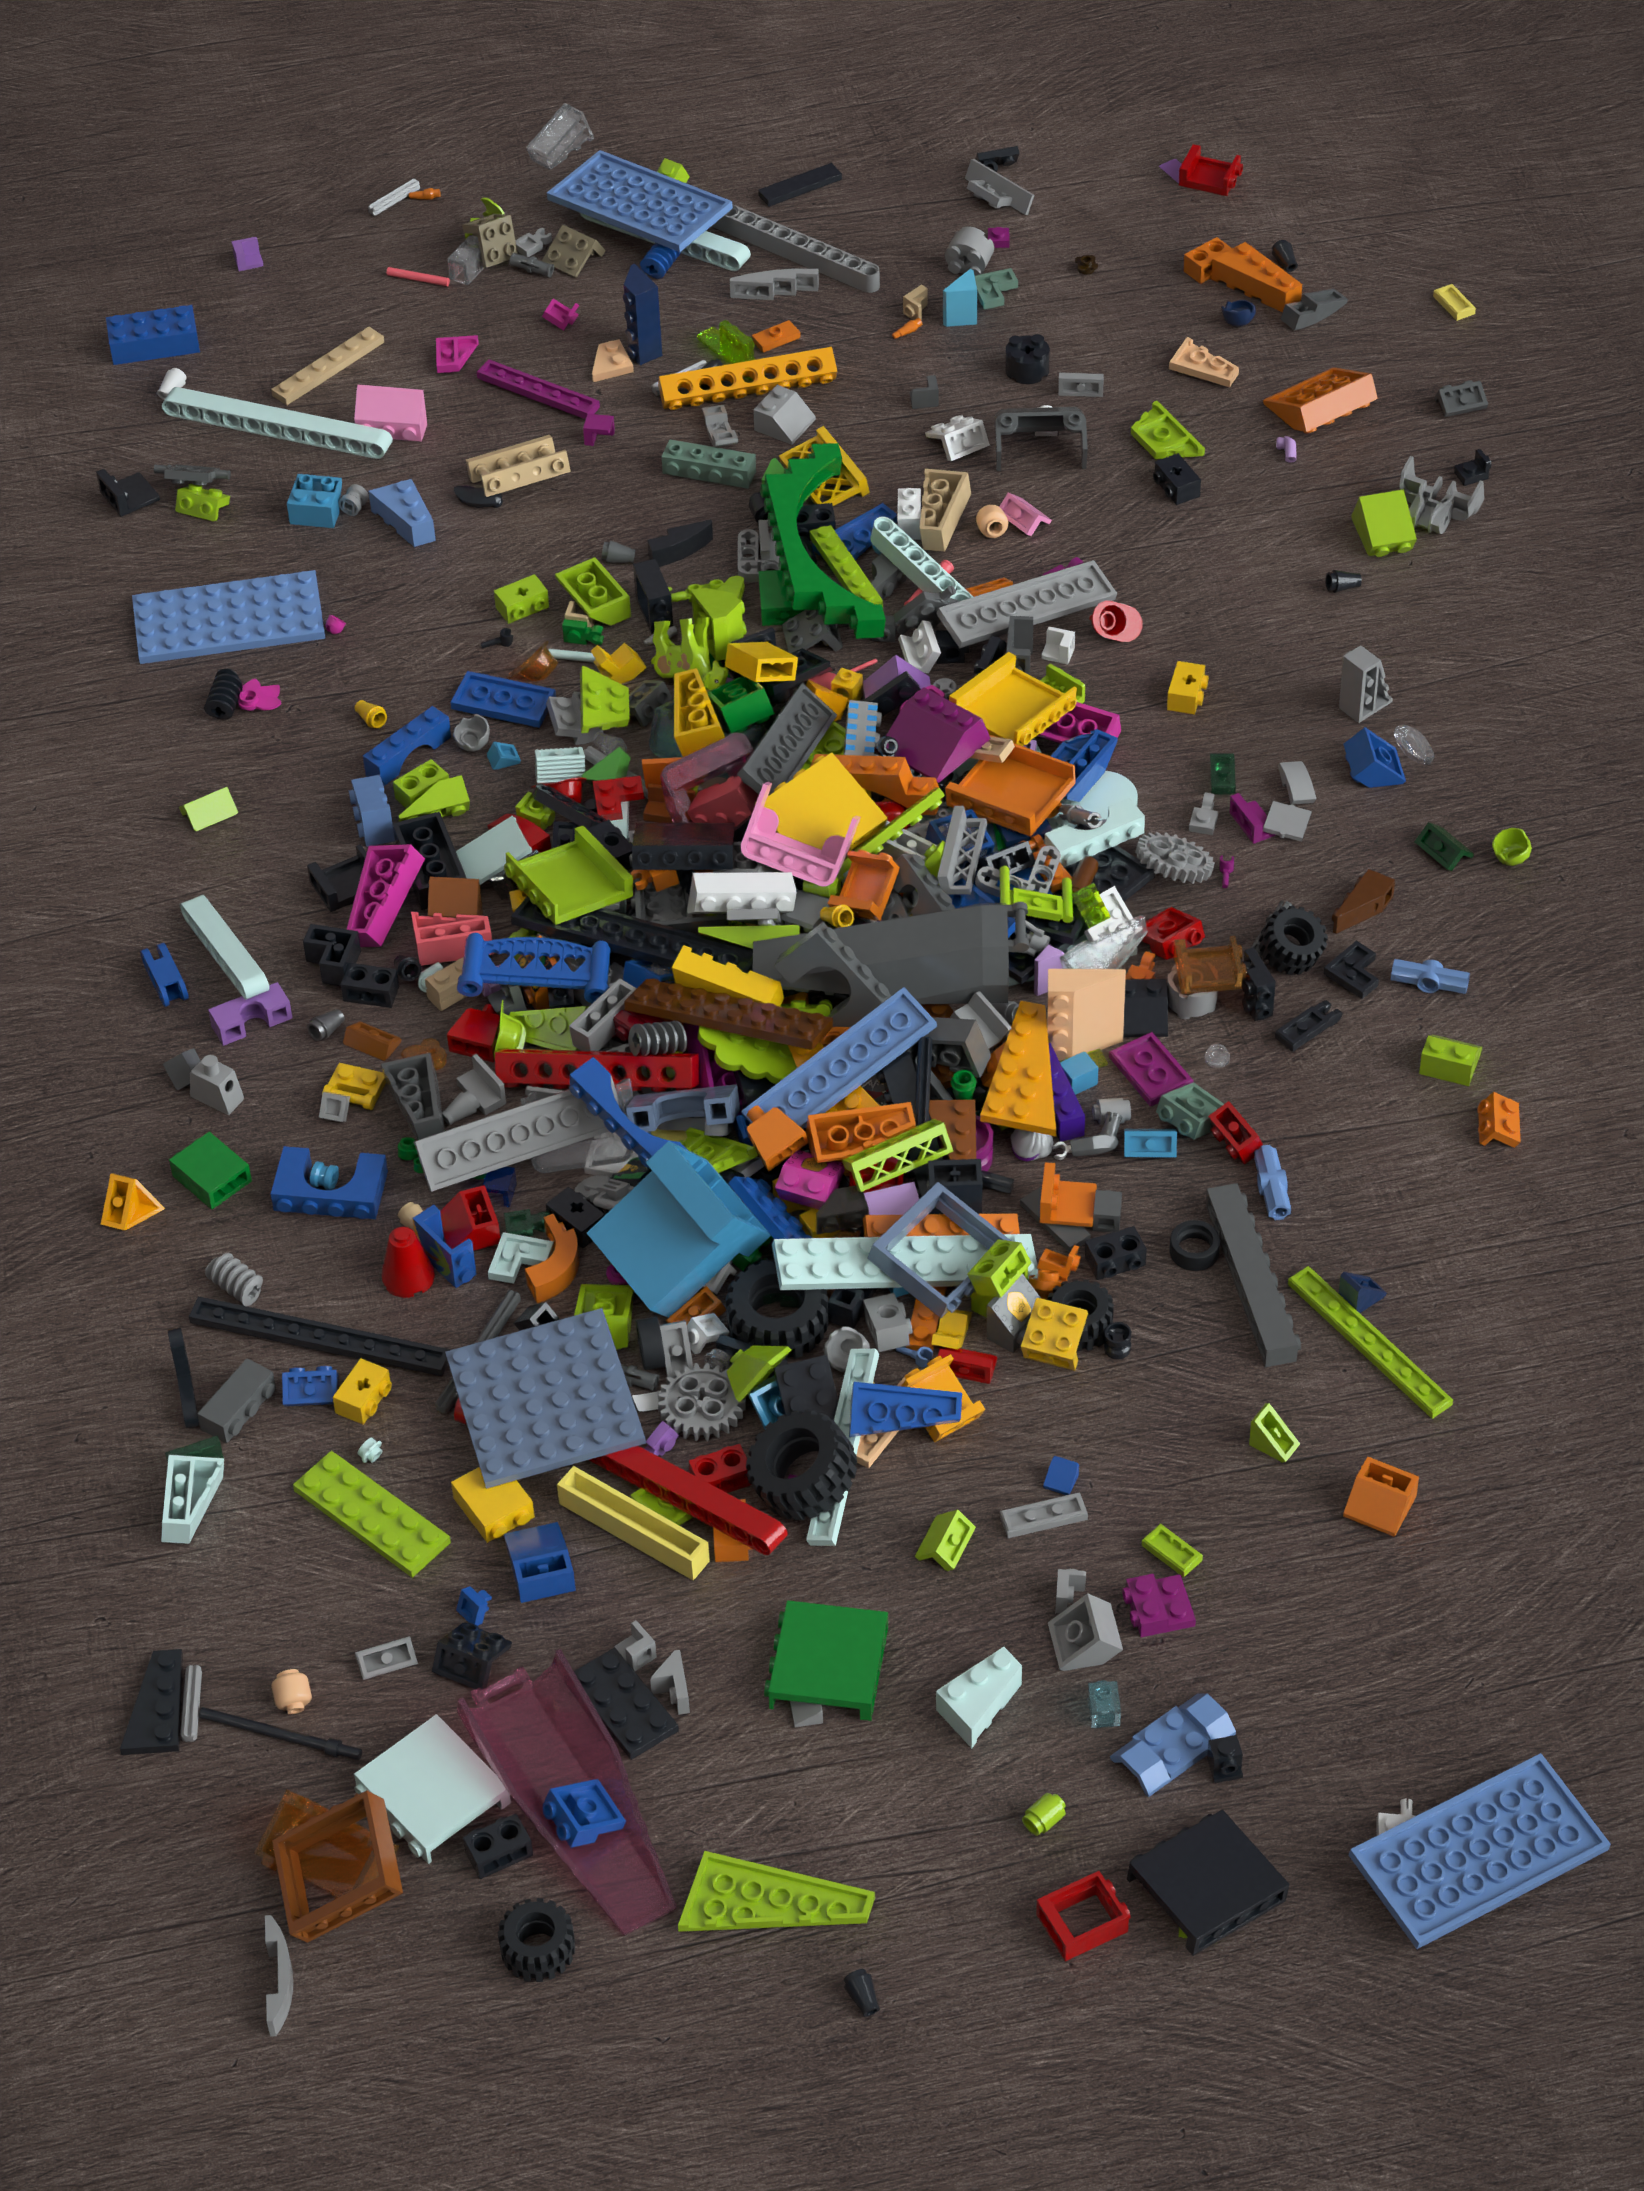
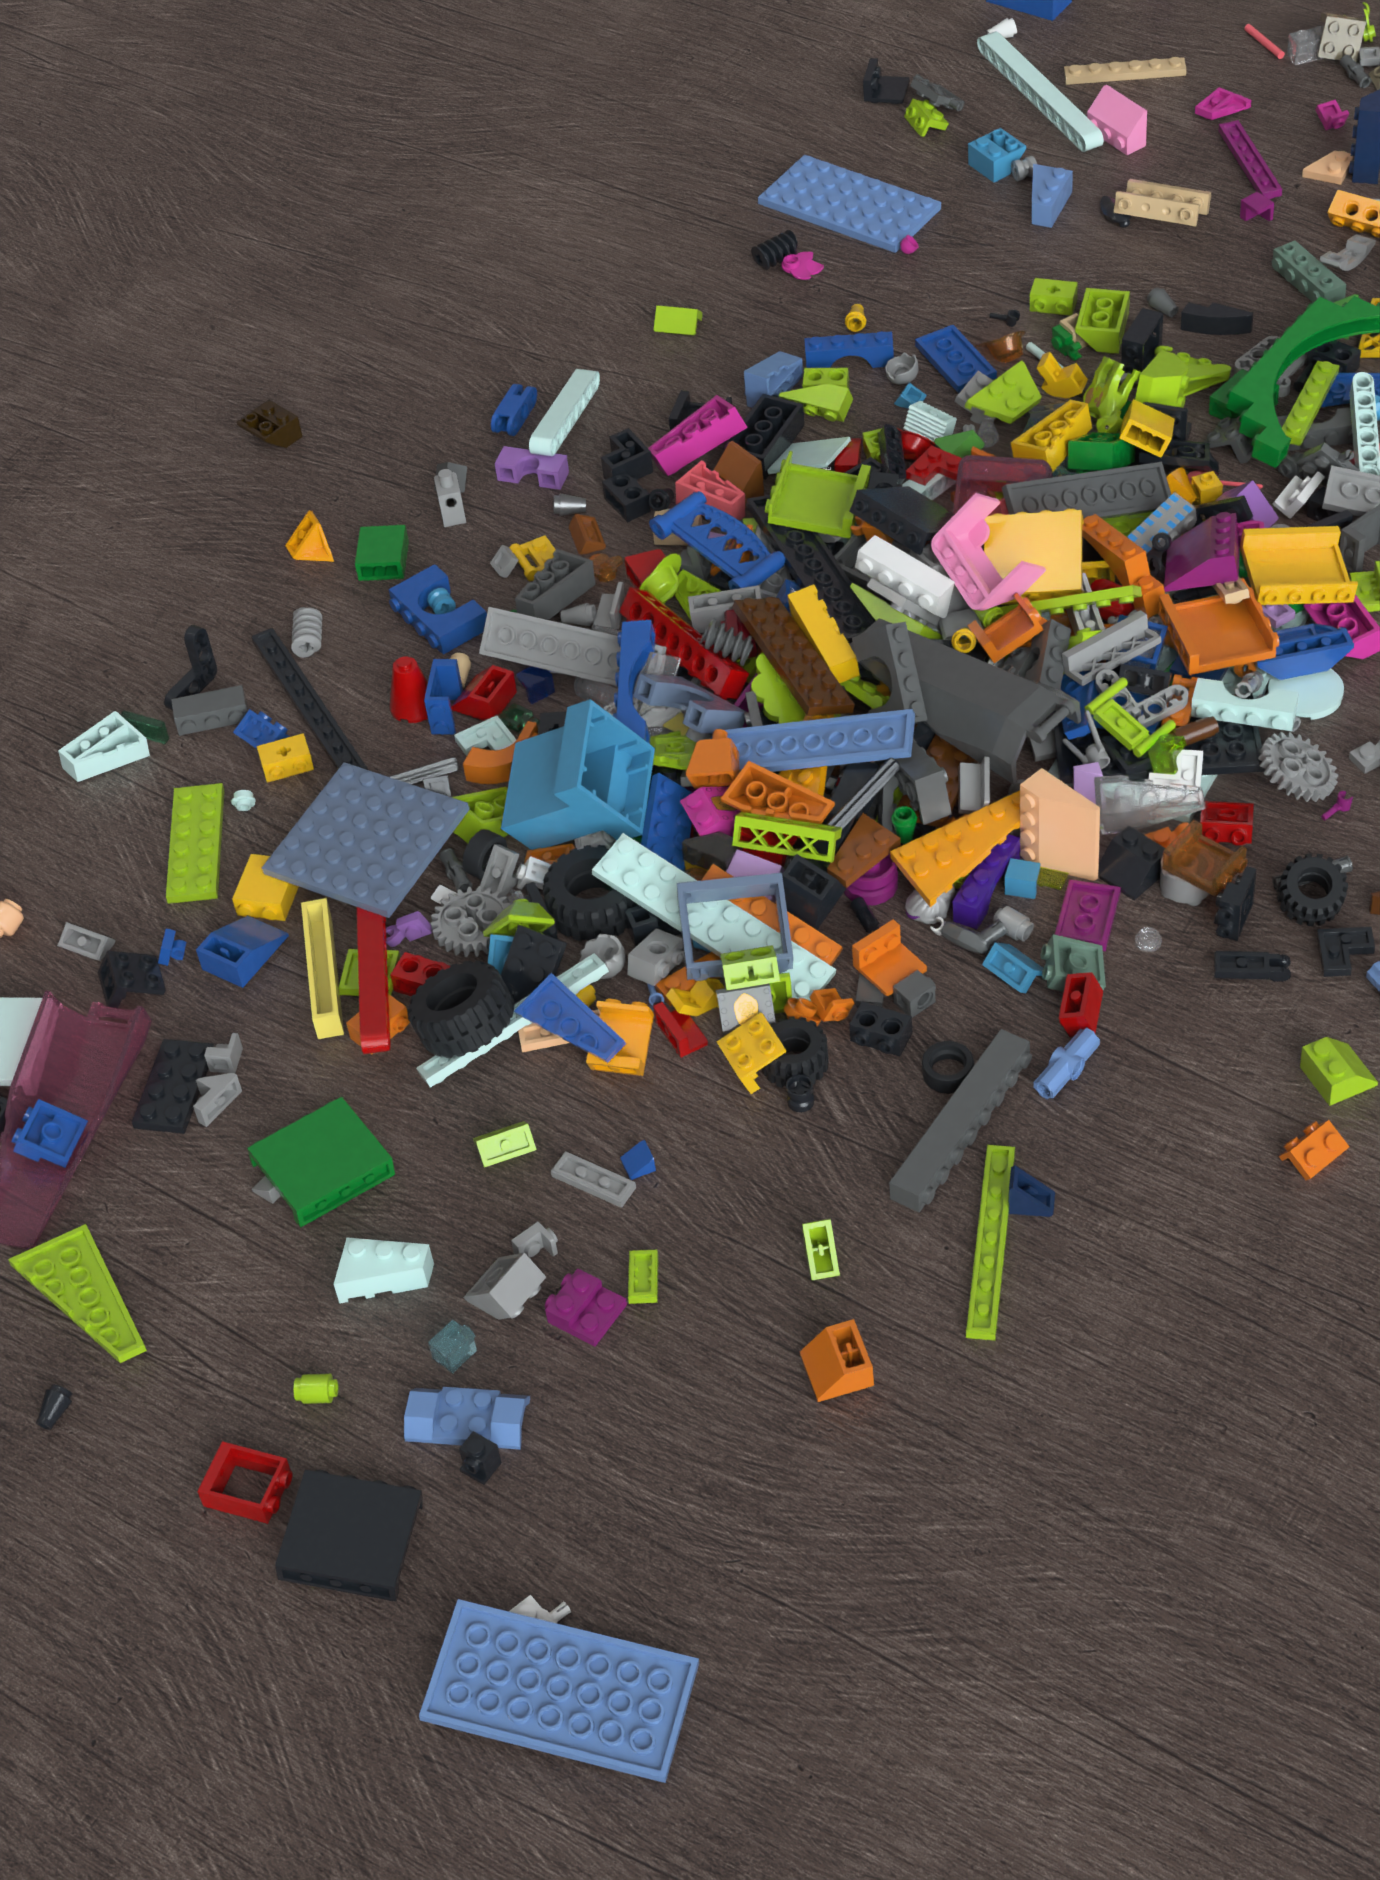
camera: 50 degrees right, 0 degrees up
none -> flat silver plate [744,691,762,727]

